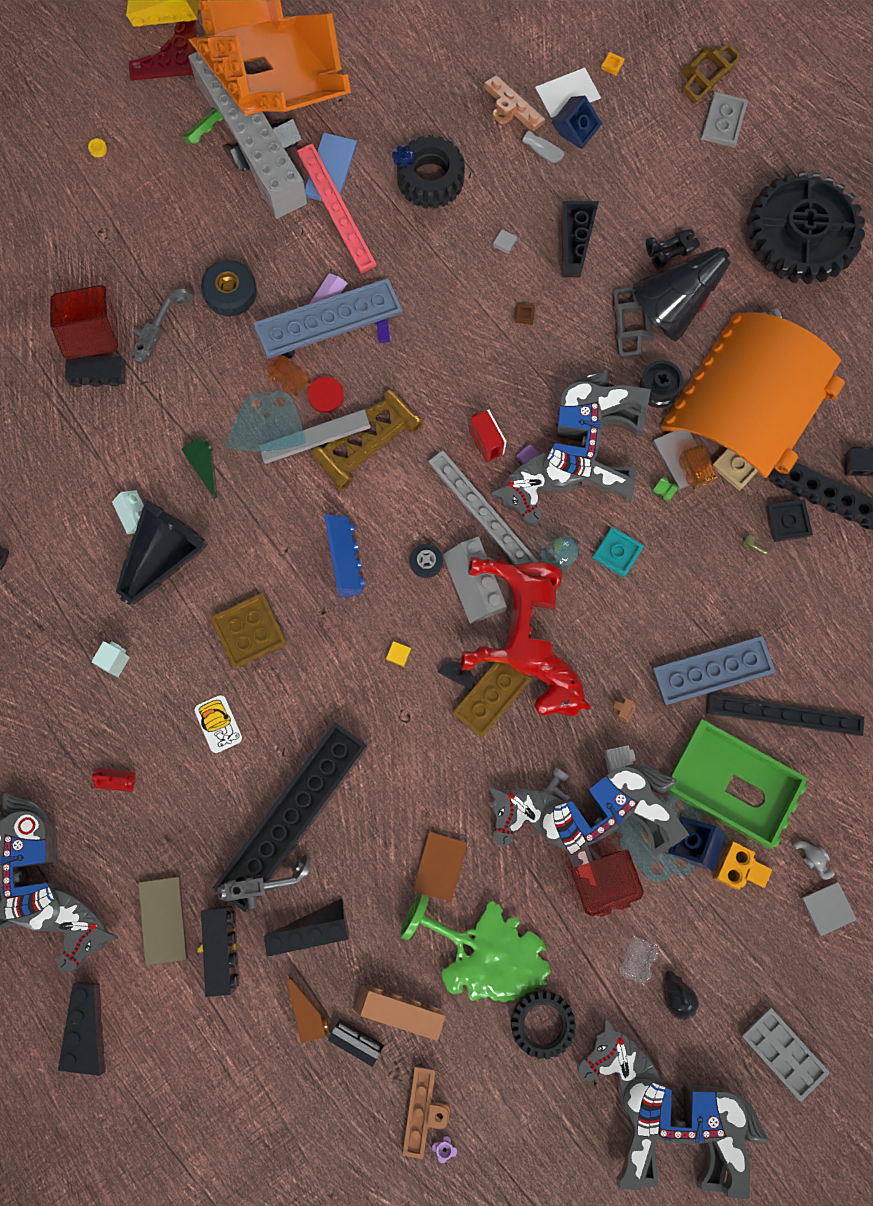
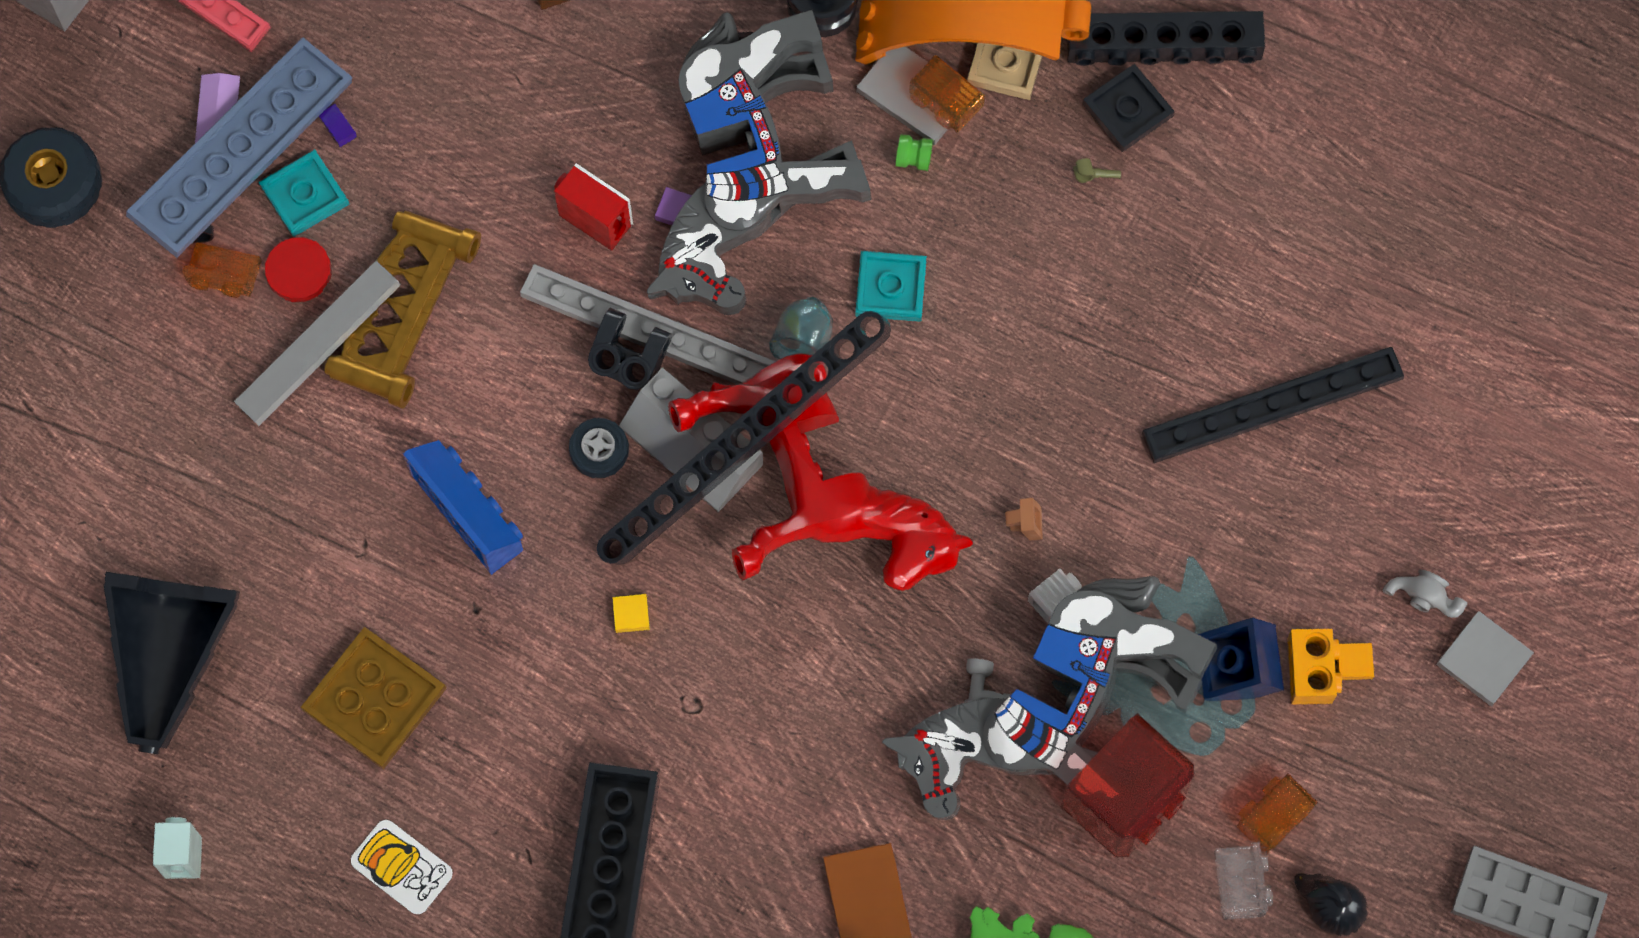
camera: 25 degrees left, 5 degrees down
light aqua brick [112,490,144,534] -> none
dark green slope [181,437,218,499] -> none
clear light blue piece [225,391,306,452] -> none
black plate [437,662,474,691] -> none
pearl gold plate [452,662,532,739] -> none
sand blue plate [652,636,776,706] -> none
bright green panel [666,719,808,849] -> none
none -> teal tile [259,149,350,237]
none -> black piece [588,307,672,390]
none -> black beam [597,311,891,565]
none -> clear orange brick [1236,773,1318,856]

